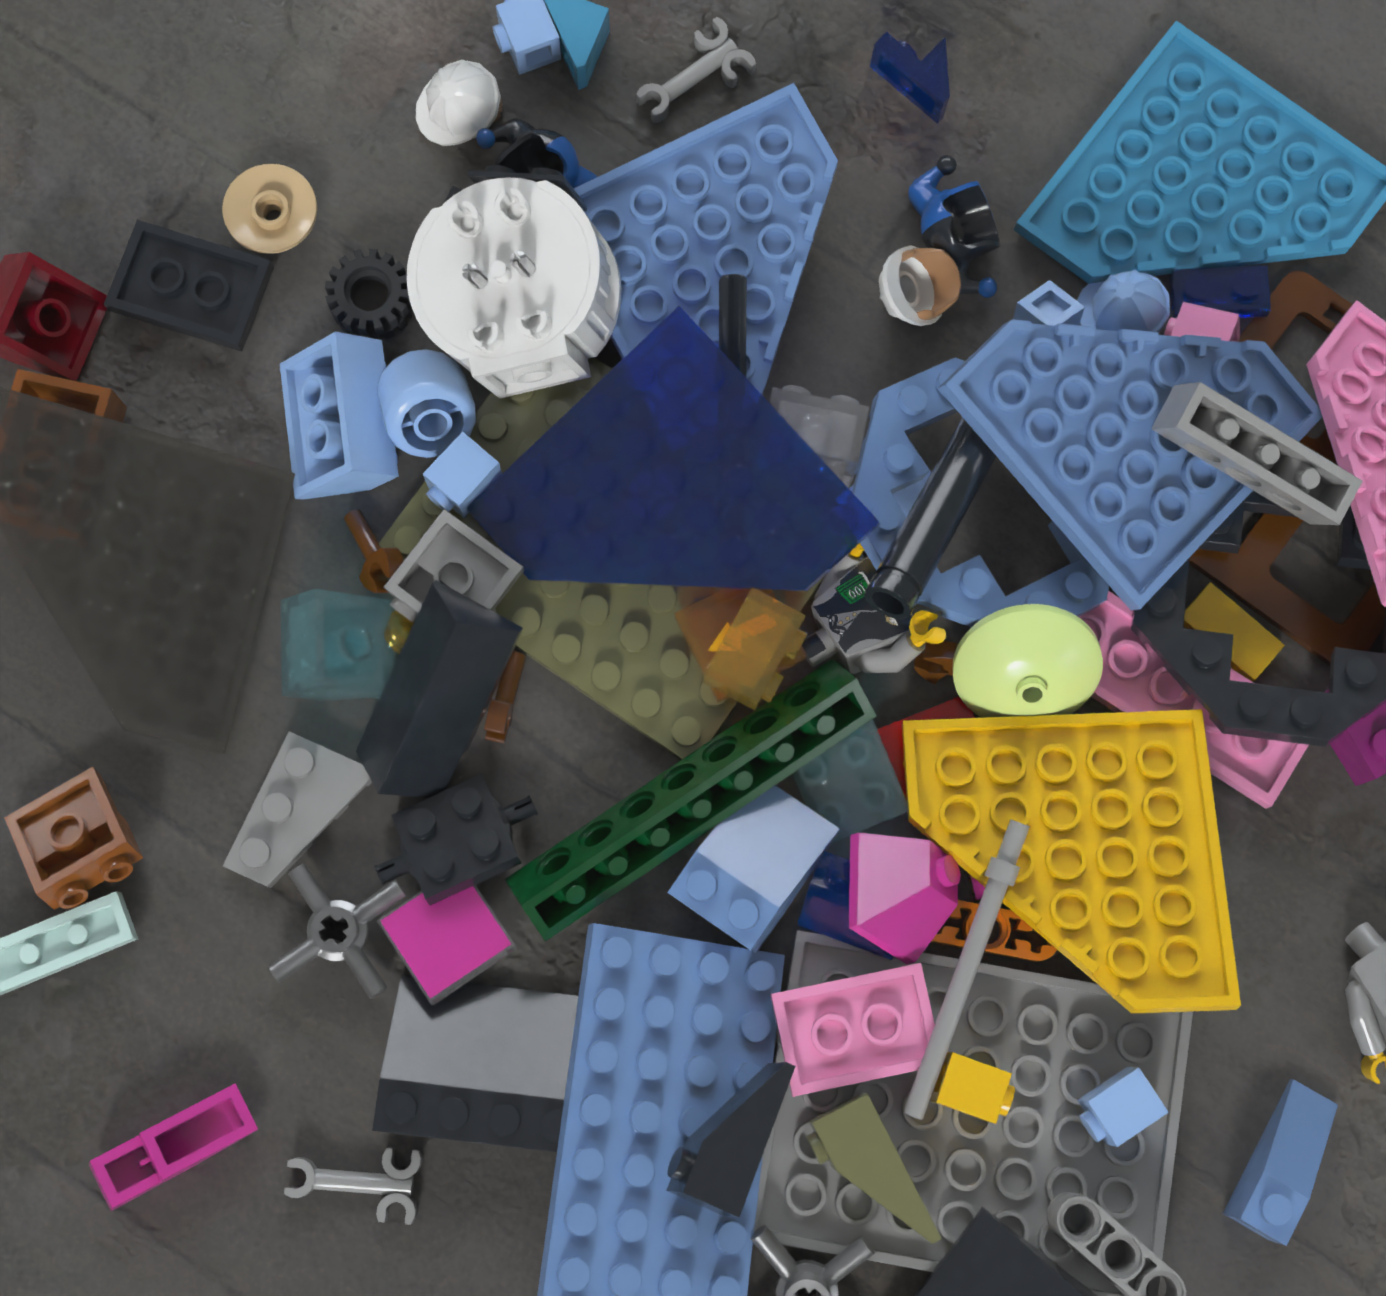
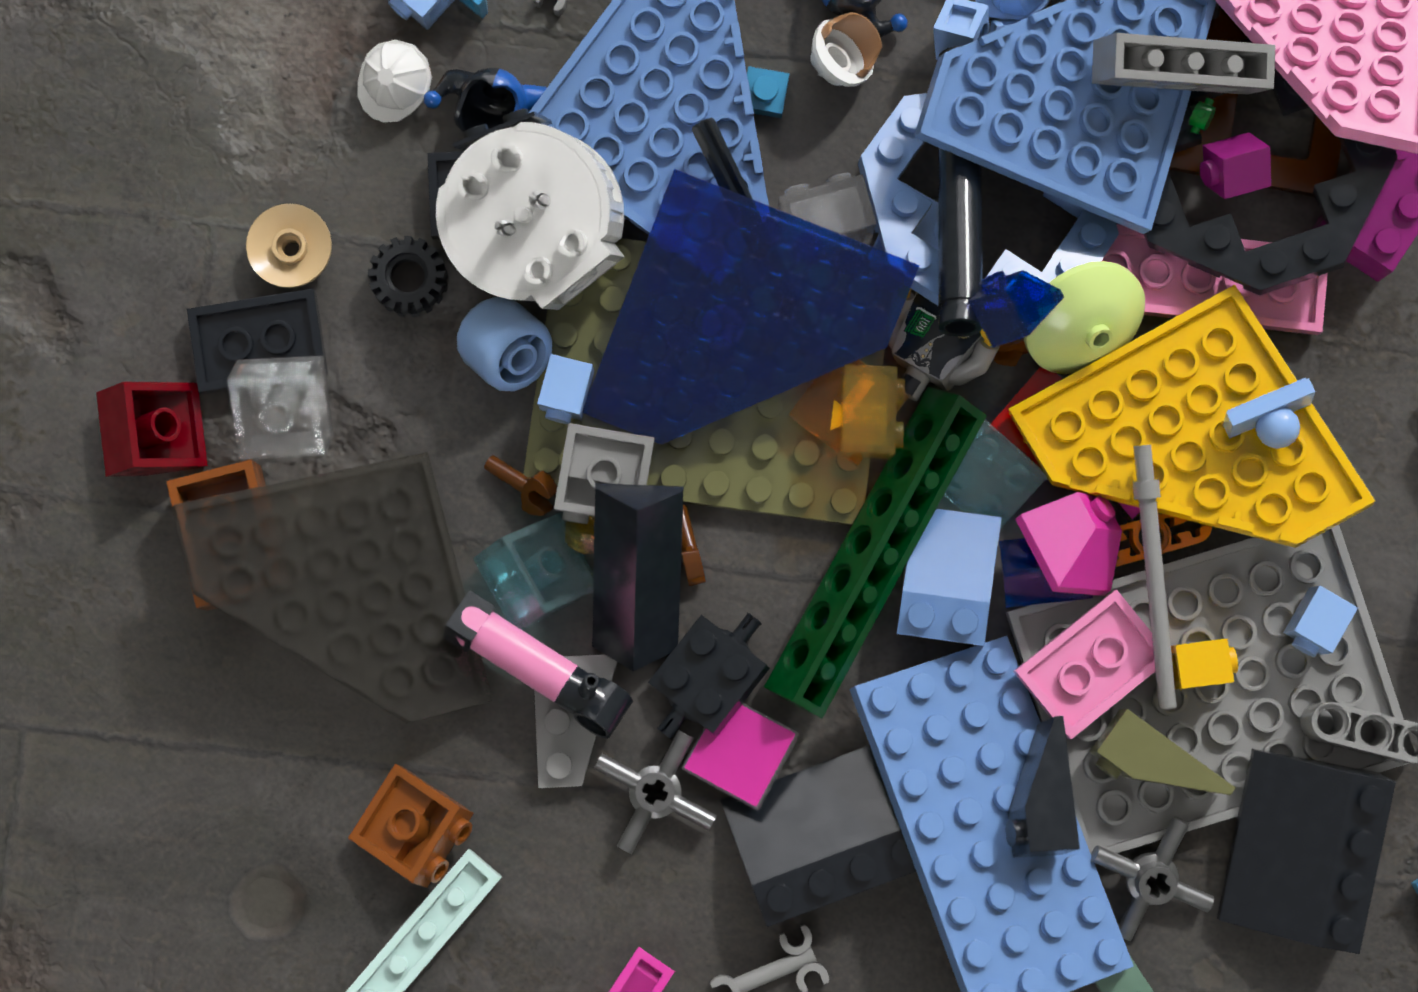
camera: 25 degrees left, 5 degrees up
light blue slope [280,331,399,500] -> none
yellow tile [1183,582,1285,682] -> none
none -> clear brick [227,356,334,459]
none -> piece [443,590,633,739]
none -> dark azure plate [747,66,790,118]
none -> clear blue slope [968,270,1064,347]
none -> green piece [1189,98,1216,134]
none -> magenta brick [1200,132,1271,199]
none -> light blue tile [1223,378,1316,449]

